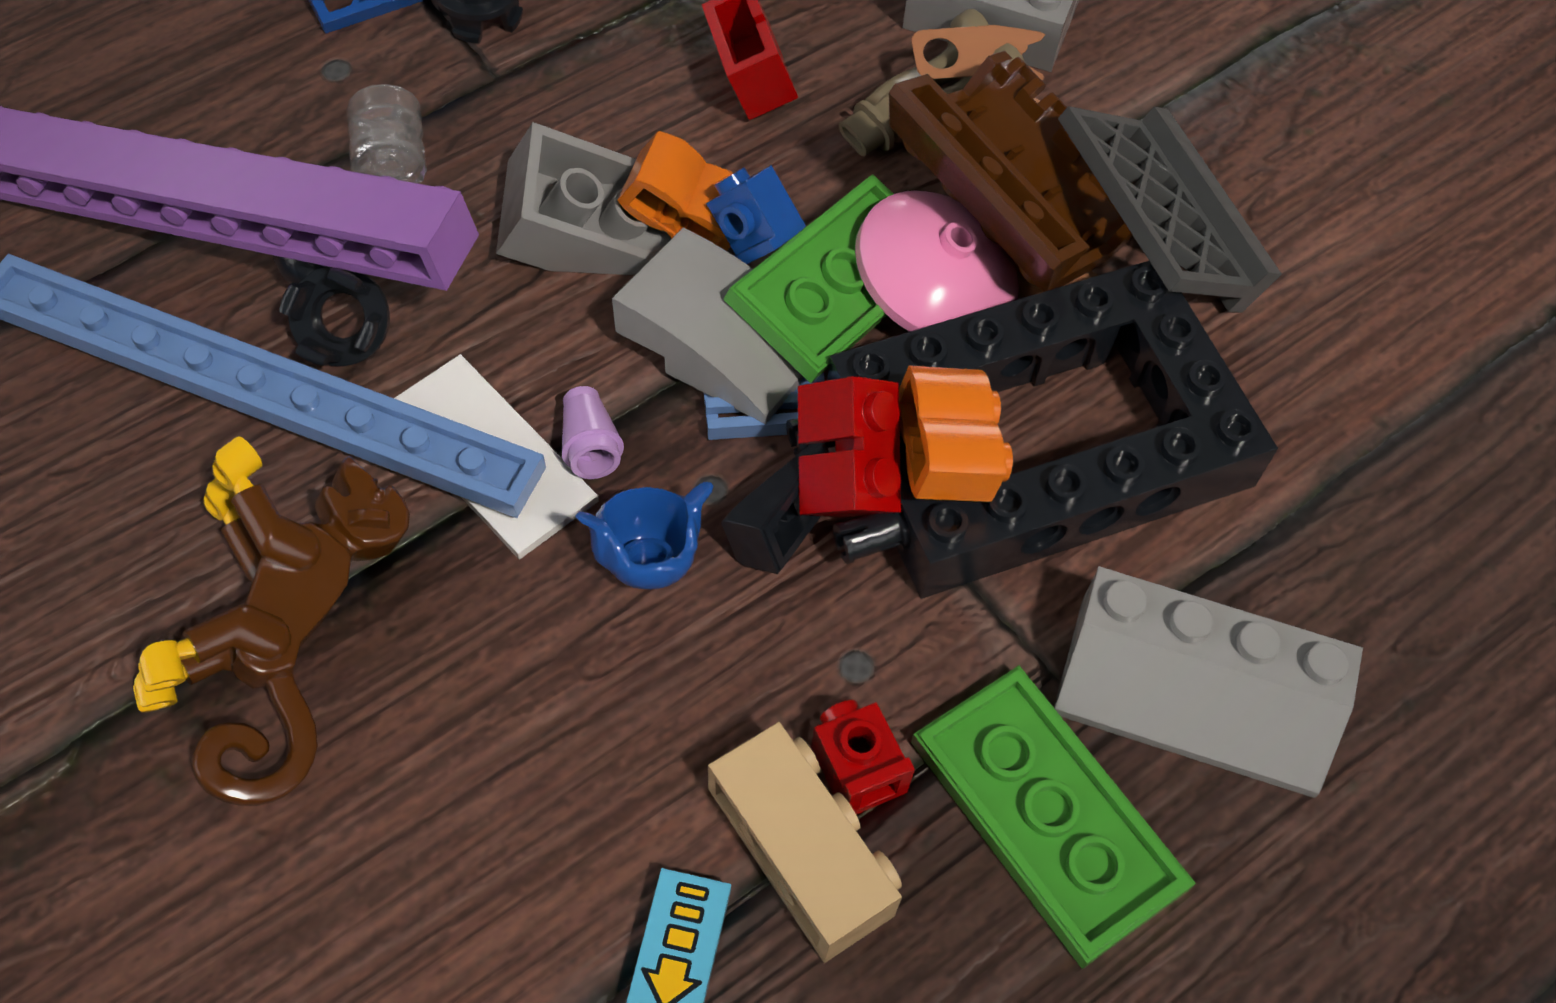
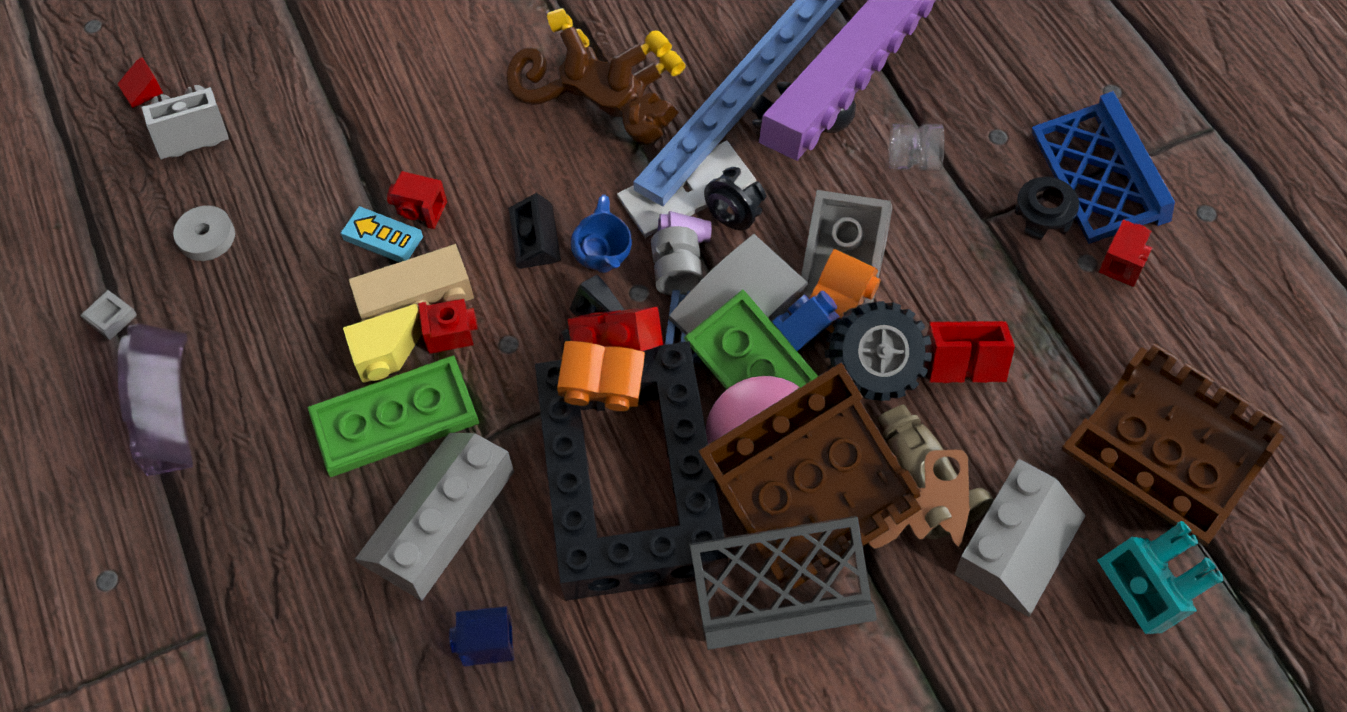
camera: 110 degrees right, 0 degrees up
none -> light yellow slope [343,304,422,383]
none -> red brick [387,171,447,229]
none -> clear blue brick [449,606,514,666]
none -> black slope [508,192,561,269]
none -> light grey wheel [651,226,703,296]
none -> black piece [704,167,767,231]
none -> black wheel [825,301,932,401]

